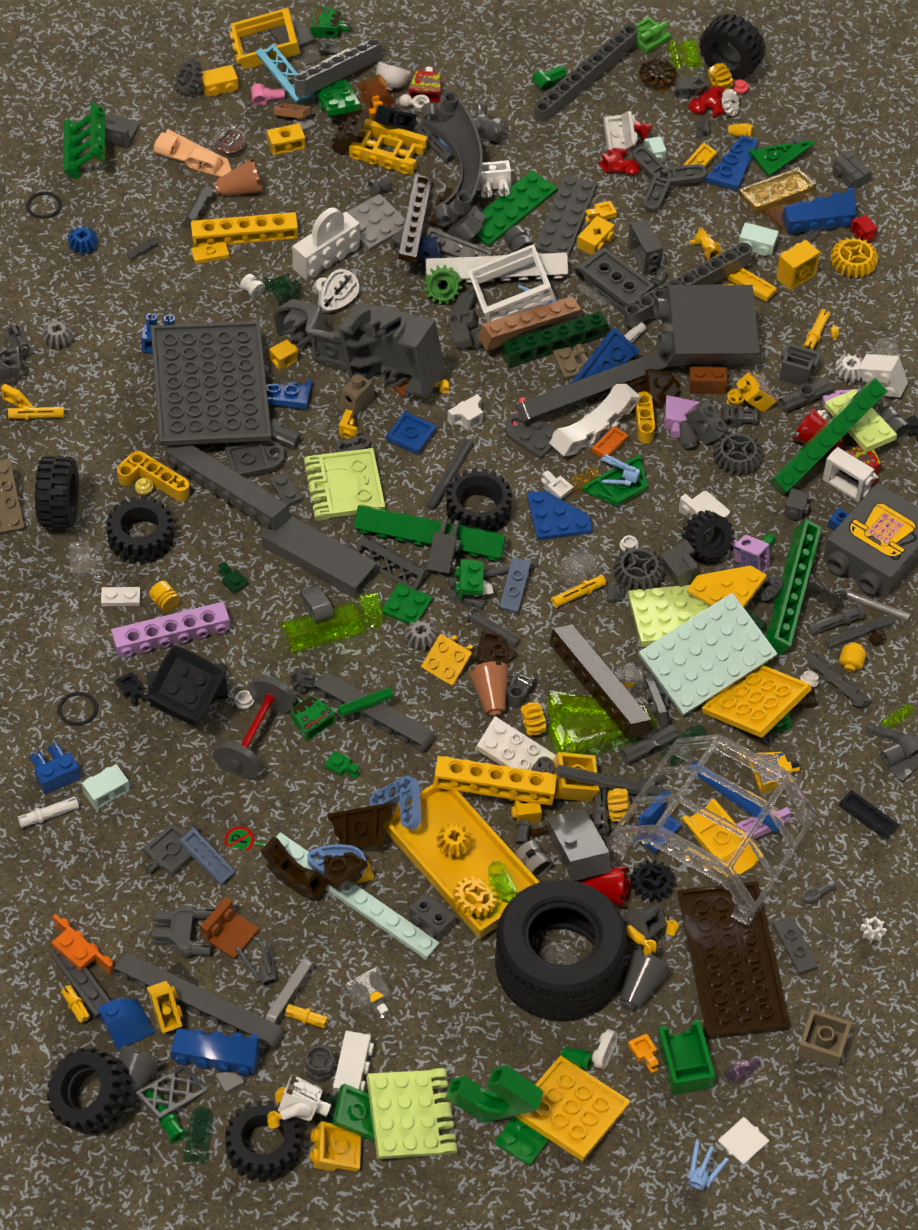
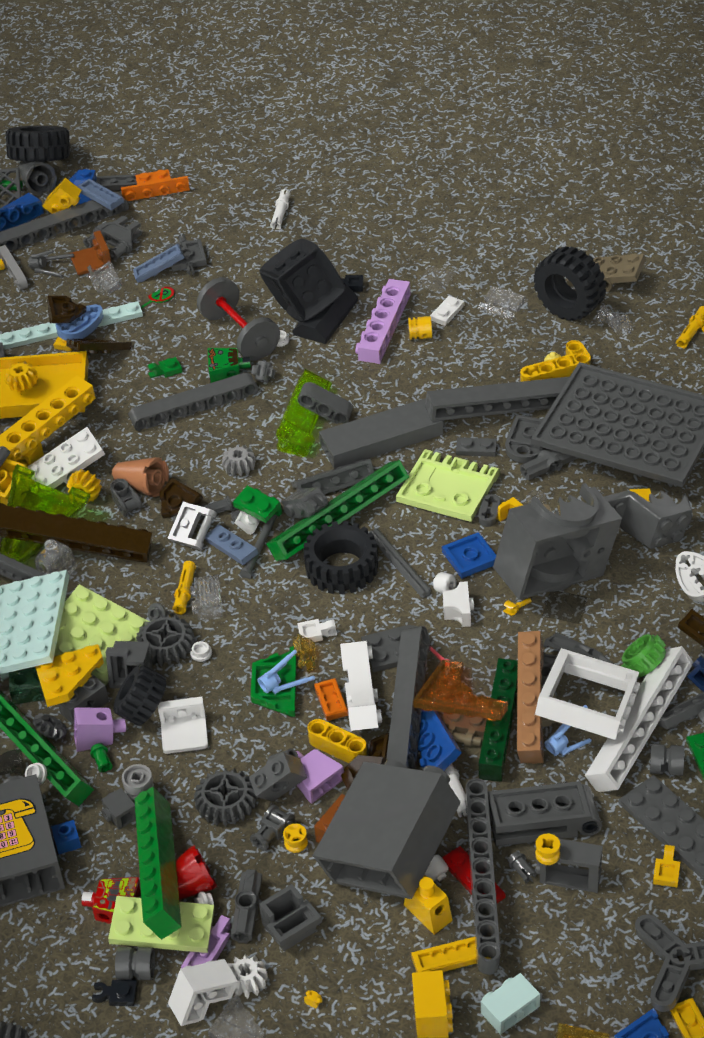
camera: 130 degrees right, 10 degrees down
blue brick [29,743,81,795] -> none
black piece [58,692,98,726] -> none
yellow axle [61,985,90,1023] -> none
light aqua brick [82,764,130,810] -> none
black tyre [106,496,174,565] -> none
dark green plate [218,562,249,594] -> none
dark brown arch [260,837,328,899] -> none
blue wing [266,380,312,409] -> none
green axle [338,687,394,717] -> none
medium blue beam [369,775,421,830] -> none
green plate [381,583,433,625] -> none
yellow plate [421,633,475,686] -> none
blue plate [527,491,593,541] -> none
dark grey wheel [531,756,555,774] -> none
yellow brick [577,216,615,255] -> none
yellow animal [689,227,722,260] -> none
yellow torso [736,372,777,412] -> none
yellow pin [802,309,831,350] -> none
white window [823,447,874,502] -> none
none -> white plate [25,763,47,785]
none -> sand blue plate [77,179,124,210]
none -> clear bracket [87,261,123,296]
none -> light grey wheel [122,764,154,804]
none -> plate [168,502,217,551]
none -> clear orange plate [413,660,508,721]
none -> white piece [433,572,457,594]
none -> yellow wheel [535,833,560,865]

